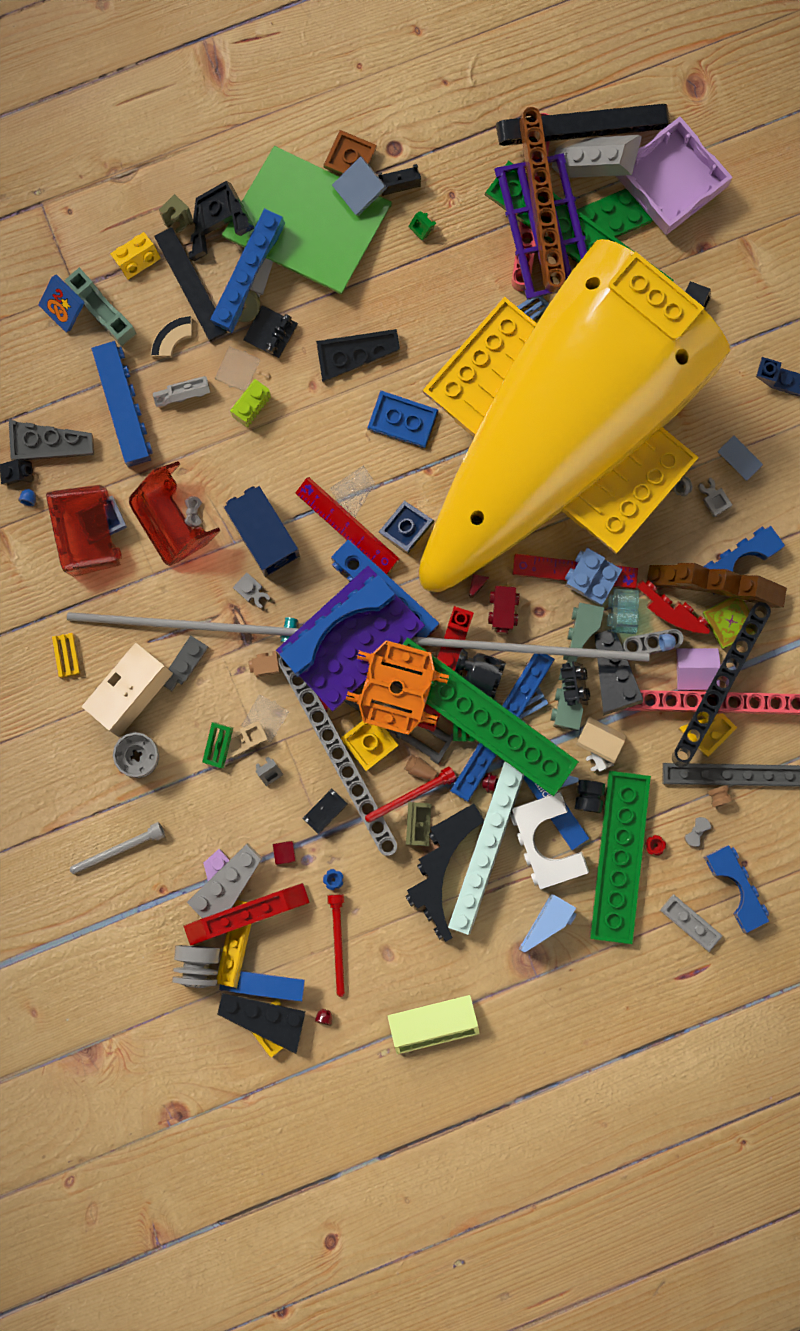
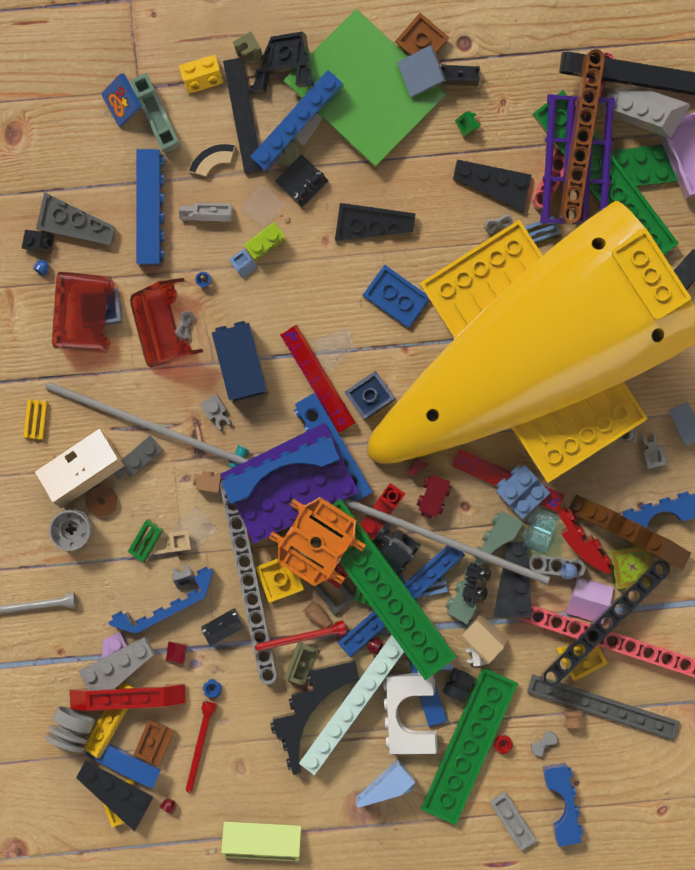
camera: 20 degrees right, 5 degrees up
none -> reddish brown piece [86,486,118,516]
none -> blue slope [108,566,214,634]
none -> dark orange plate [133,719,175,766]
none -> blue hinge [195,272,212,287]
none -> medium blue slope [229,249,257,278]
none -> black wing [453,159,532,213]
none -> light grey piece [484,214,513,234]

